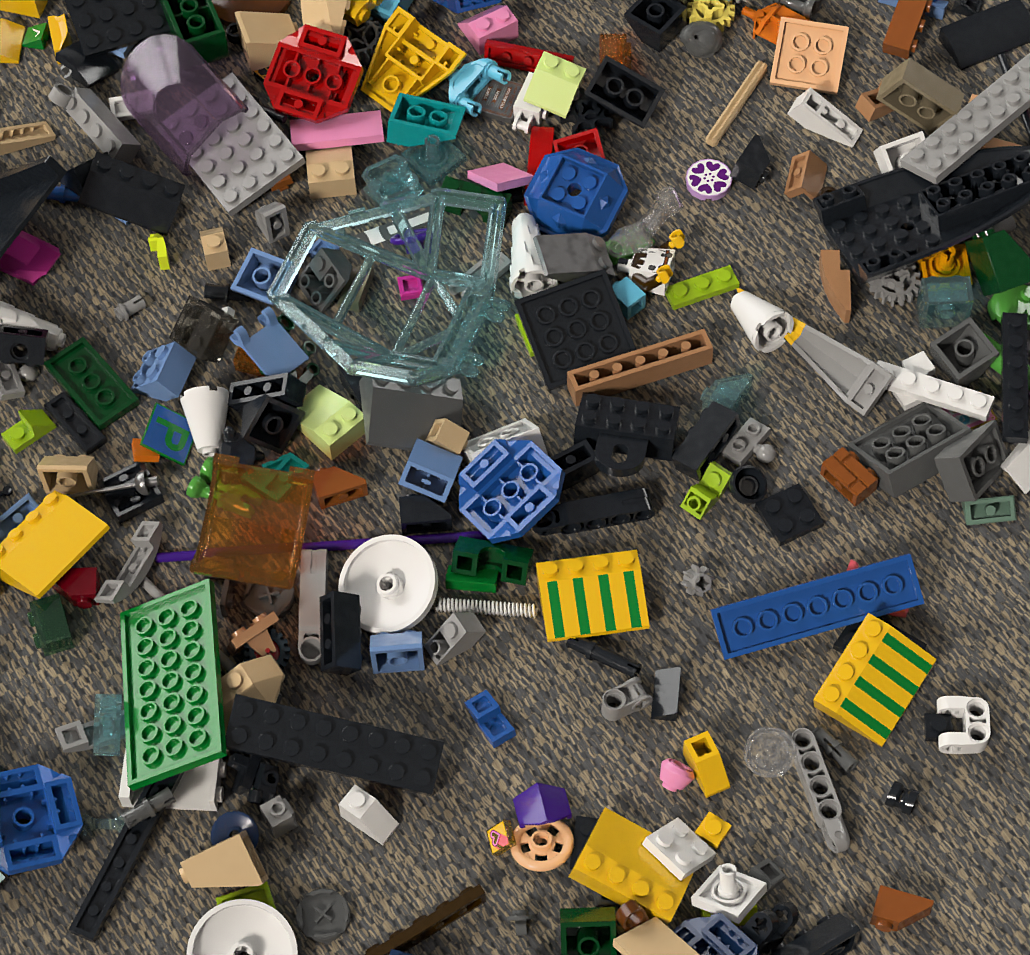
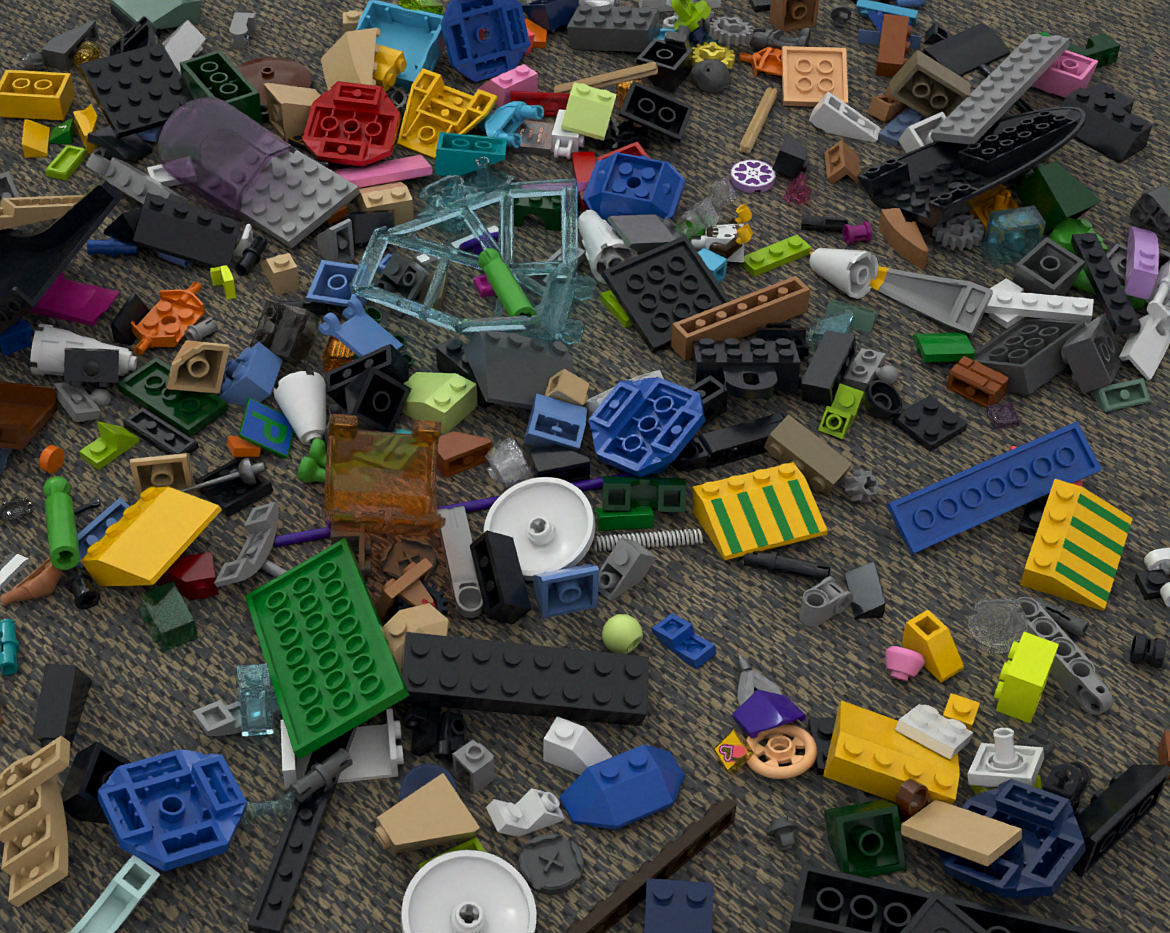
camera: 15 degrees left, 15 degrees down
none -> lime tile [45,145,88,181]
none -> black slope [111,293,150,345]
none -> orange plate [131,281,205,356]
none -> tan slope [167,340,230,393]
none -> white slope [233,224,253,257]
none -> black axle [235,236,268,276]
none -> black brick [345,209,396,247]
none -> bright green piece [478,248,537,329]
none -> clear cone [485,436,535,490]
none -> white slope [486,788,565,837]
none -> tan axle [554,62,658,94]
none -> blue wedge [559,744,685,830]
none -> yellowish green piece [602,614,643,654]
none -> flat silver piece [737,654,782,706]
none -> black slope [756,323,809,359]
none -> dark tan brick [764,414,852,496]
none -> clear pink tile [782,172,812,204]
none -> black axle [801,214,848,233]
none -> sand green slope [824,300,879,332]
none -> magenta bush [843,221,872,245]
none -> sand blue plate [878,106,927,147]
none -> green slope [913,332,975,362]
none -> clear purple tile [986,402,1020,429]
none -> neon yellow brick [994,632,1059,724]

